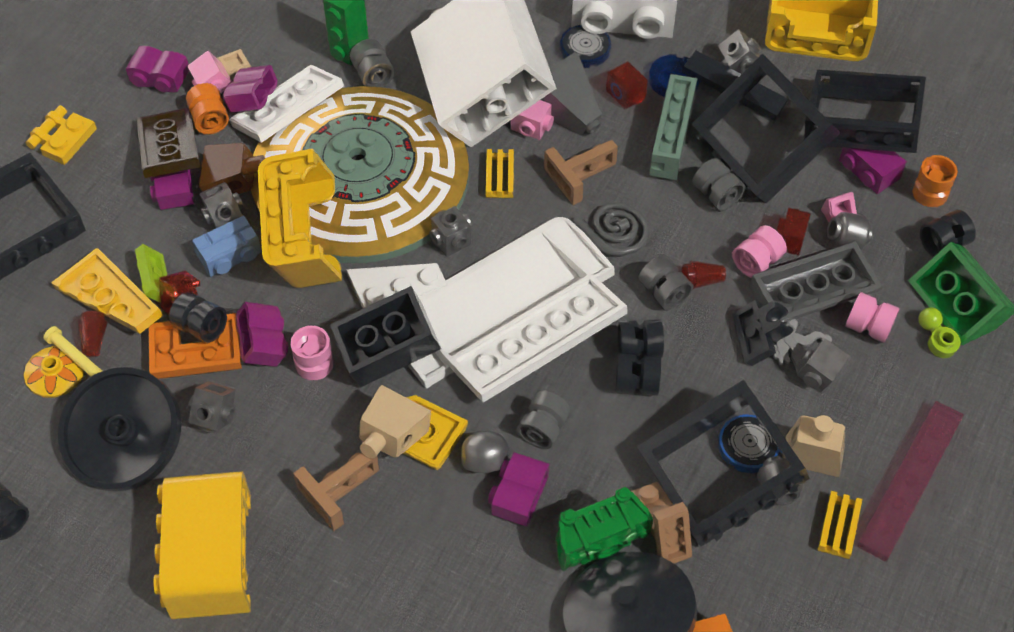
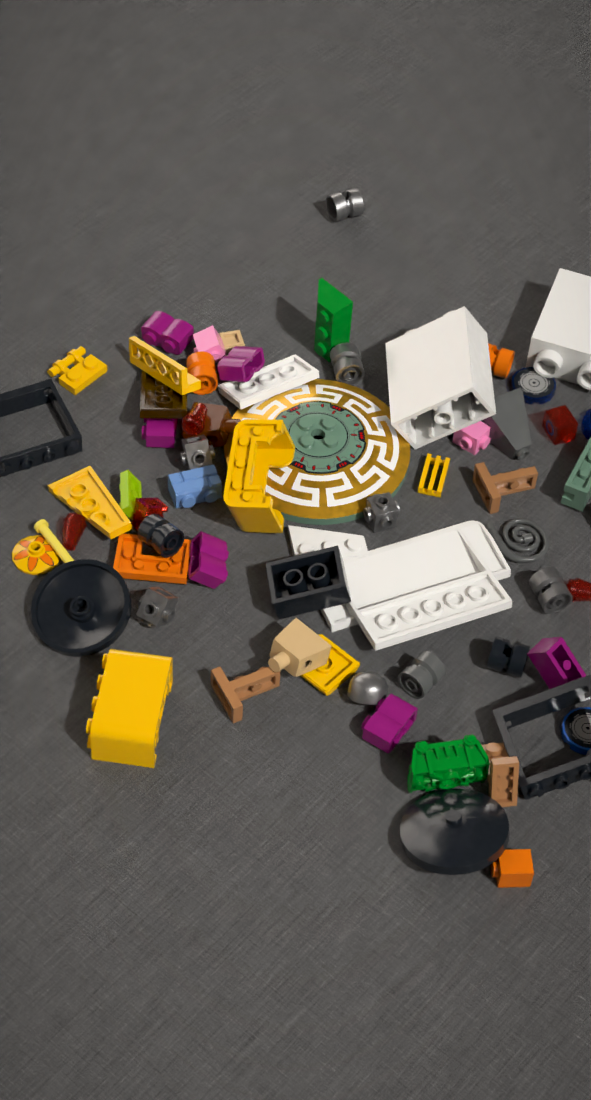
camera: 10 degrees right, 5 degrees down
bright pink wheel [290,326,334,380] -> none
black wheel [618,319,664,358] -> none
none -> yellow fence [129,336,201,395]
none -> clear red cone [182,403,208,436]
none -> orange wheel [488,343,515,379]
none -> magenta brick [527,637,586,689]

